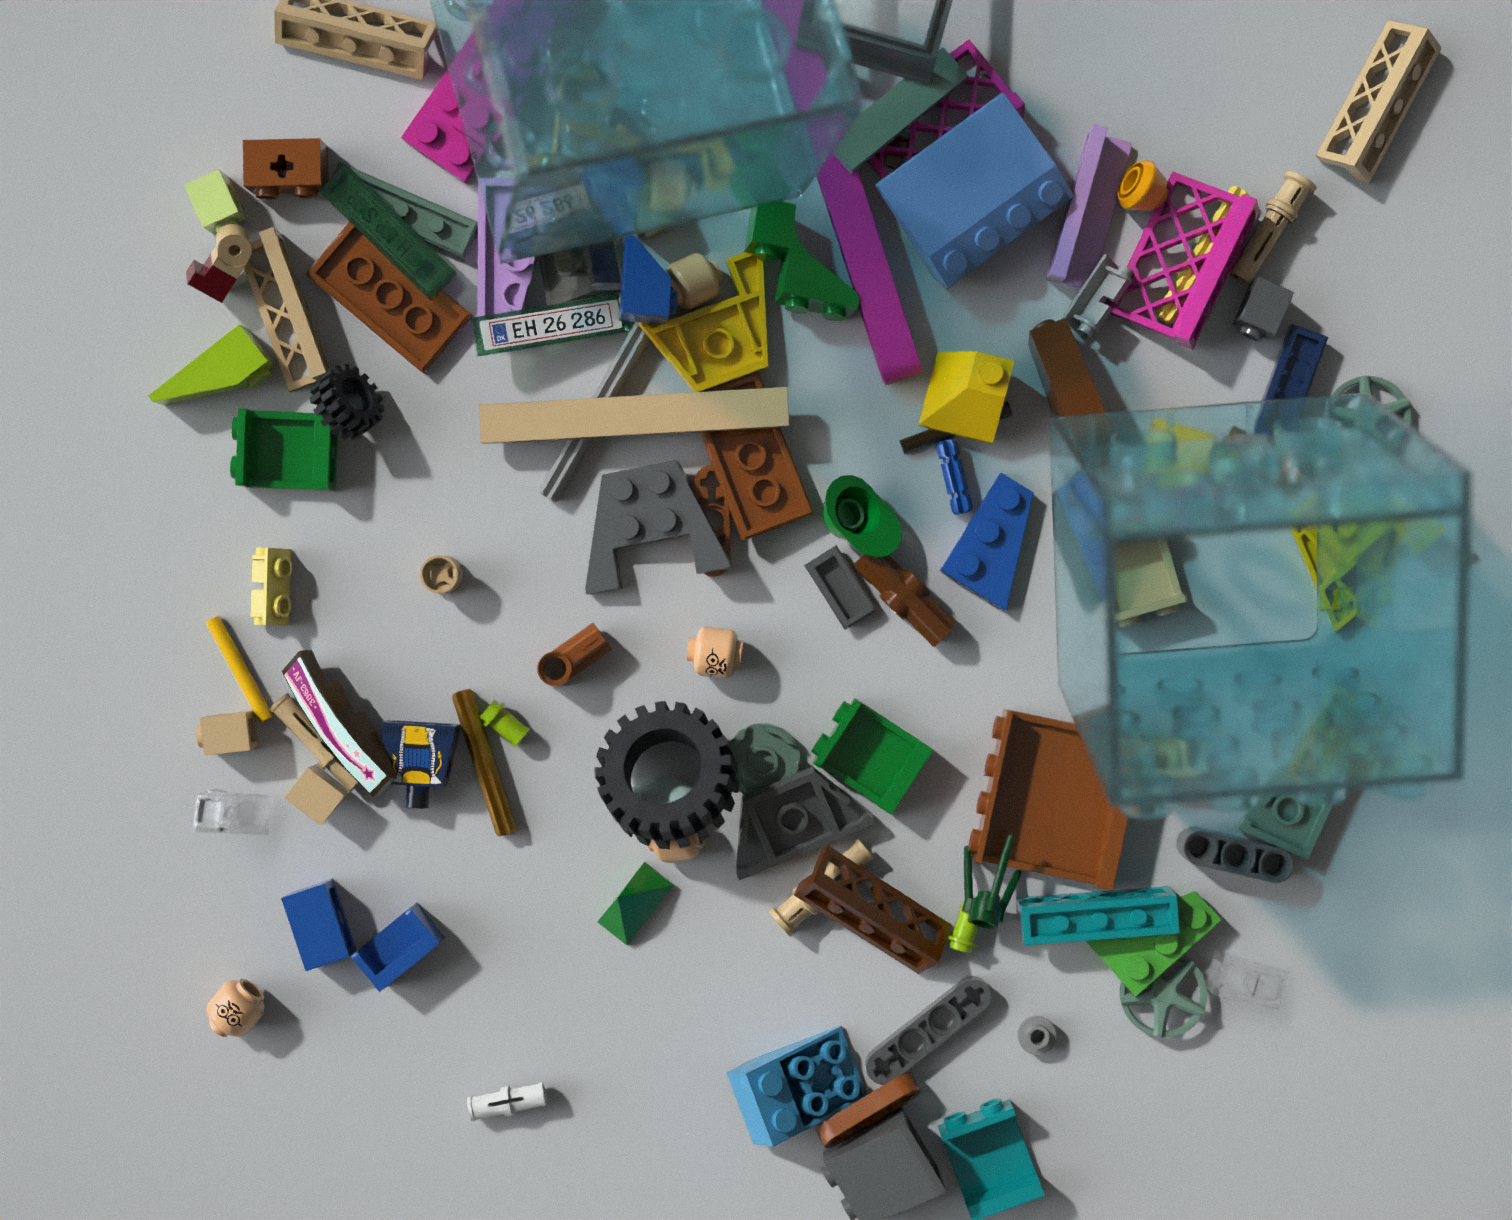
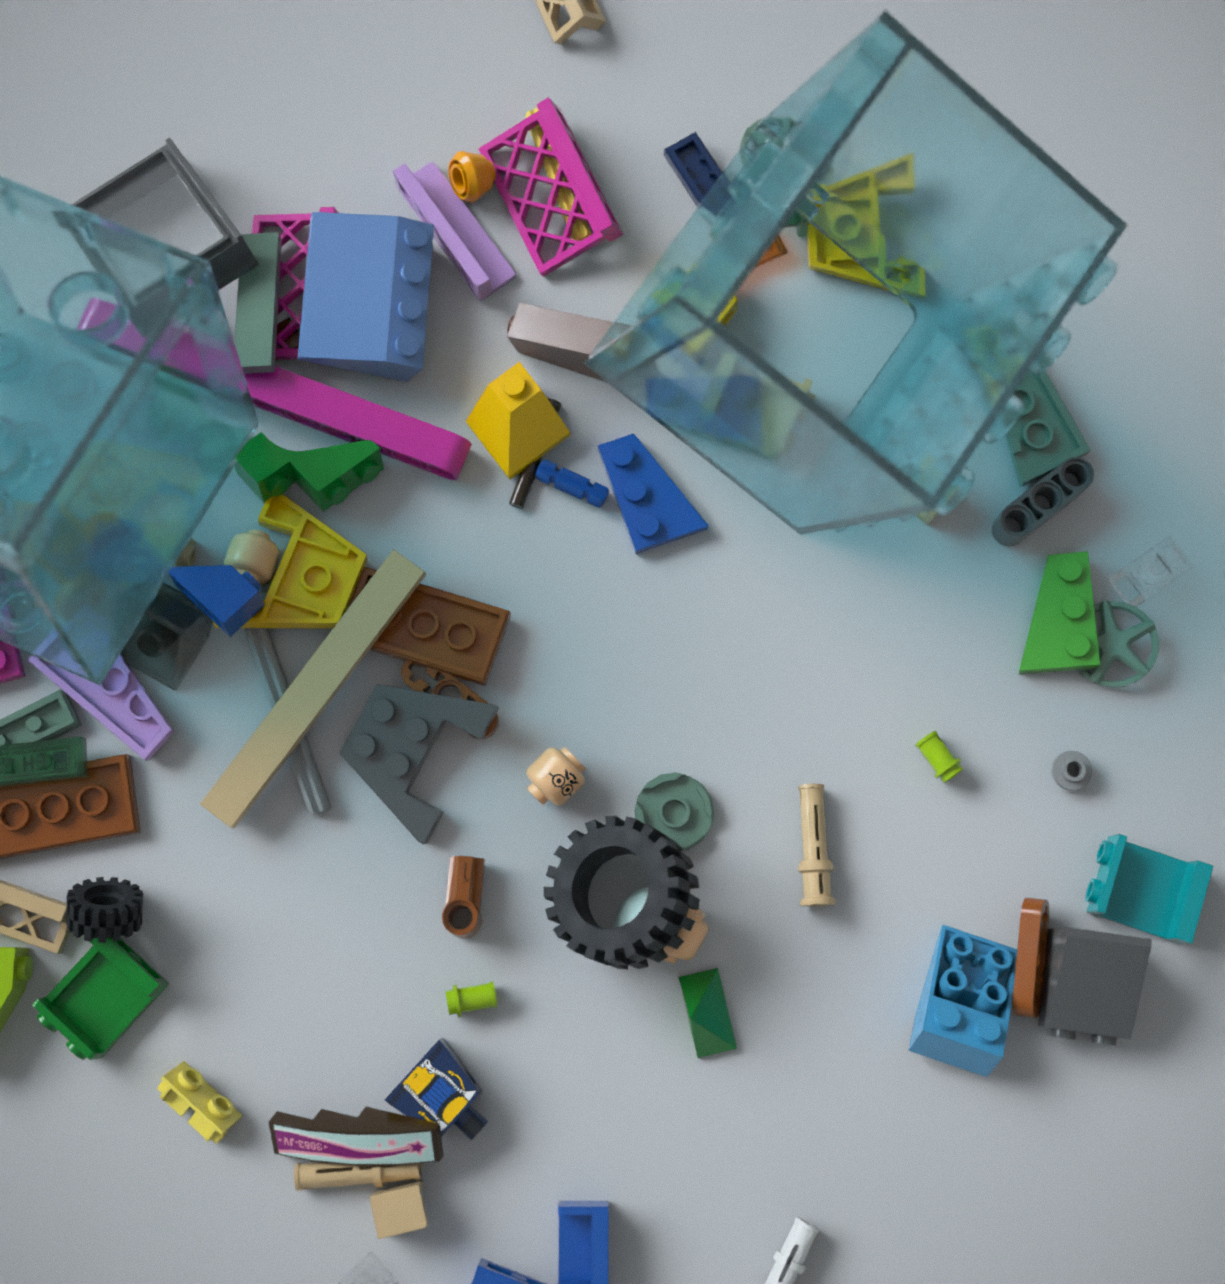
camera: 50 degrees left, 10 degrees down
tan brick [196,710,259,756] -> none
yellow bar [205,616,274,723] -> none
tan wheel [420,555,464,594] -> none
pearl gold axle [452,689,517,836] -> none
tile [471,294,630,357] -> none
dark grey wing [736,766,875,880] -> none
reddish brown fence [794,845,952,974] -> none
dark grey tile [804,545,877,630] -> none
green panel [811,698,933,814] -> none
green piece [823,475,902,558] -> none
reddish brown piece [853,554,957,647] -> none
dark grey beam [865,976,991,1085] -> none
dark green plant [962,834,1021,929] -> none
dark orange panel [968,709,1145,891] -> none
teal fence [1016,886,1180,946] -> none
light grey hinge [1061,254,1134,338] -> none
tan pin [1229,170,1317,285] -> none
dark grey brick [1232,277,1294,341] -> none

